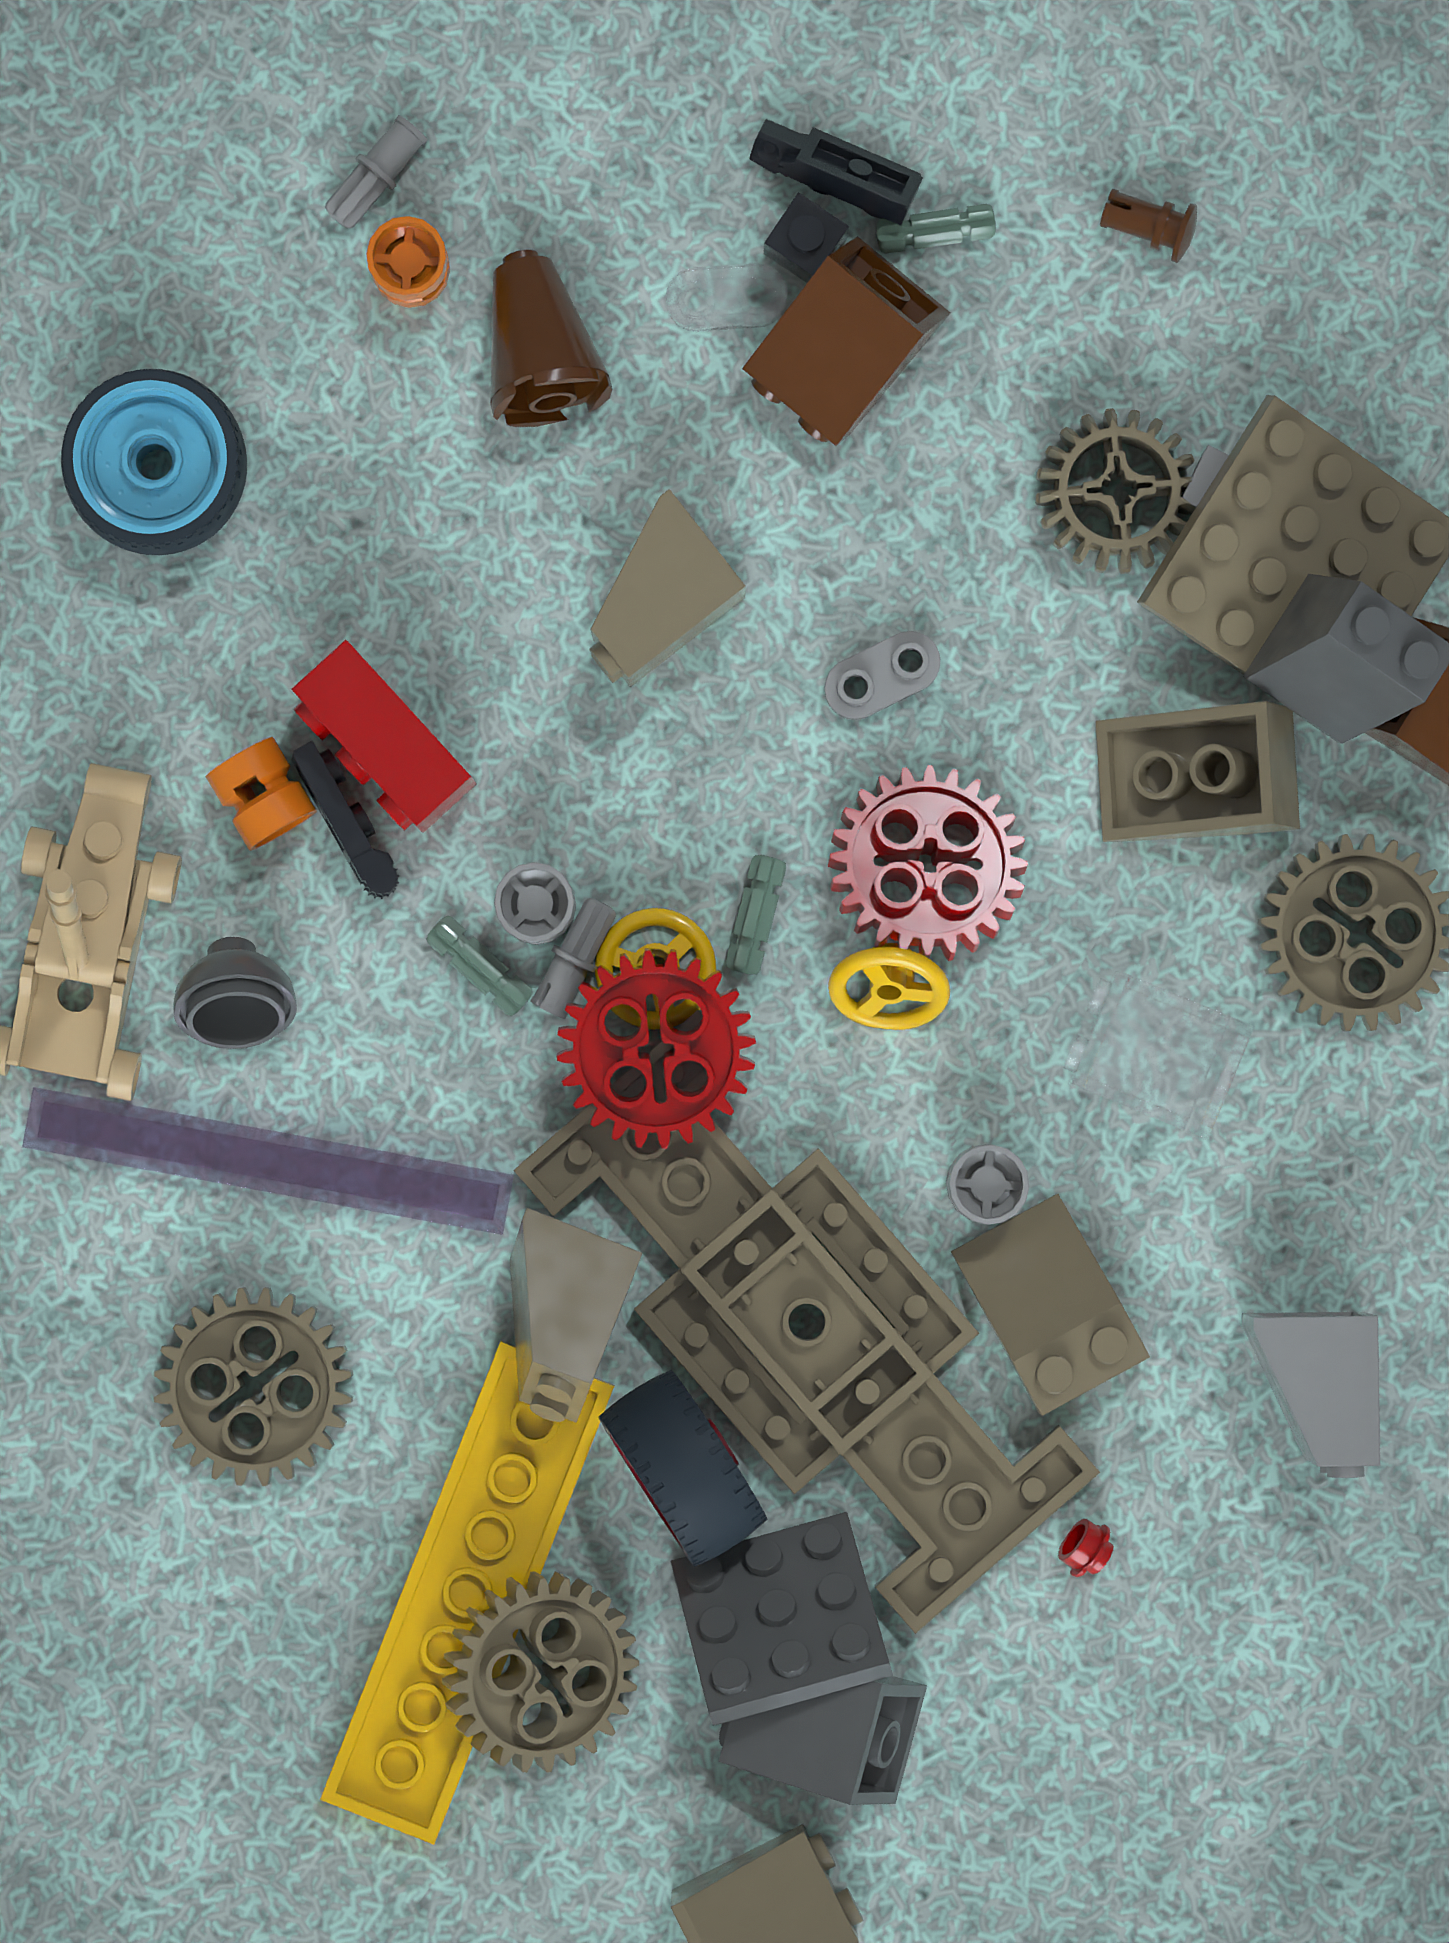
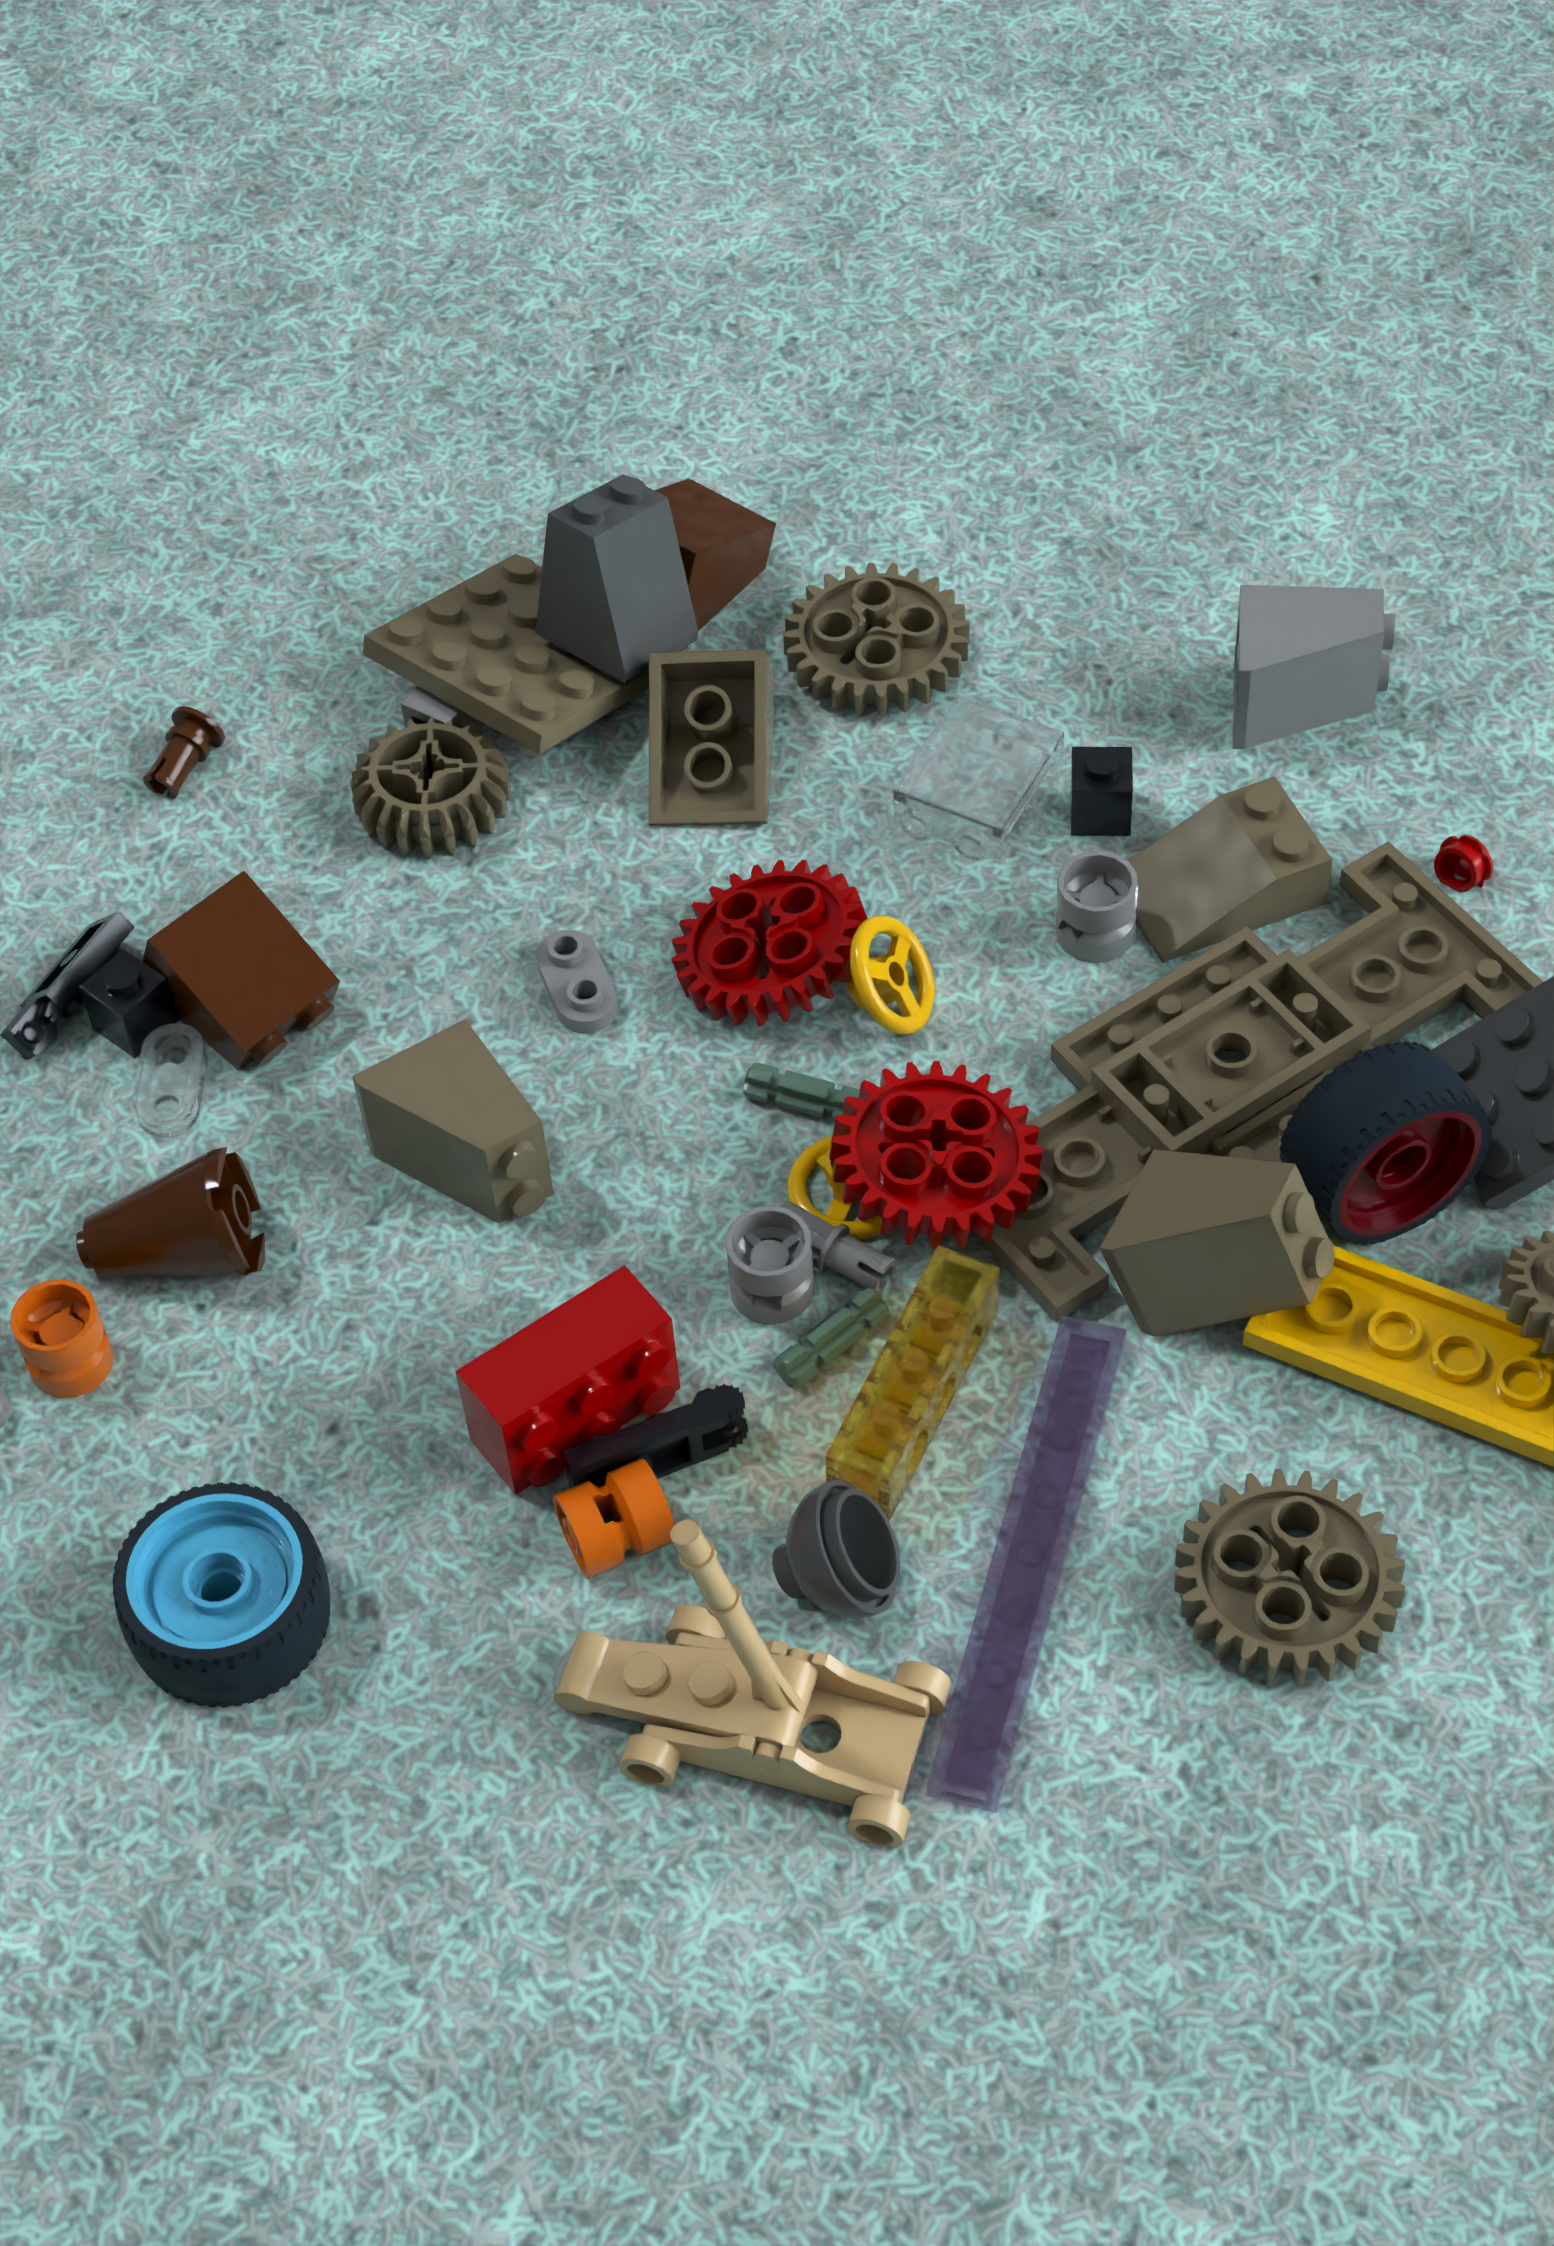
camera: 80 degrees left, 35 degrees down
sand green axle [876,204,996,254] -> none
none -> clear yellow brick [825,1245,1000,1522]
none -> black brick [1070,747,1133,836]

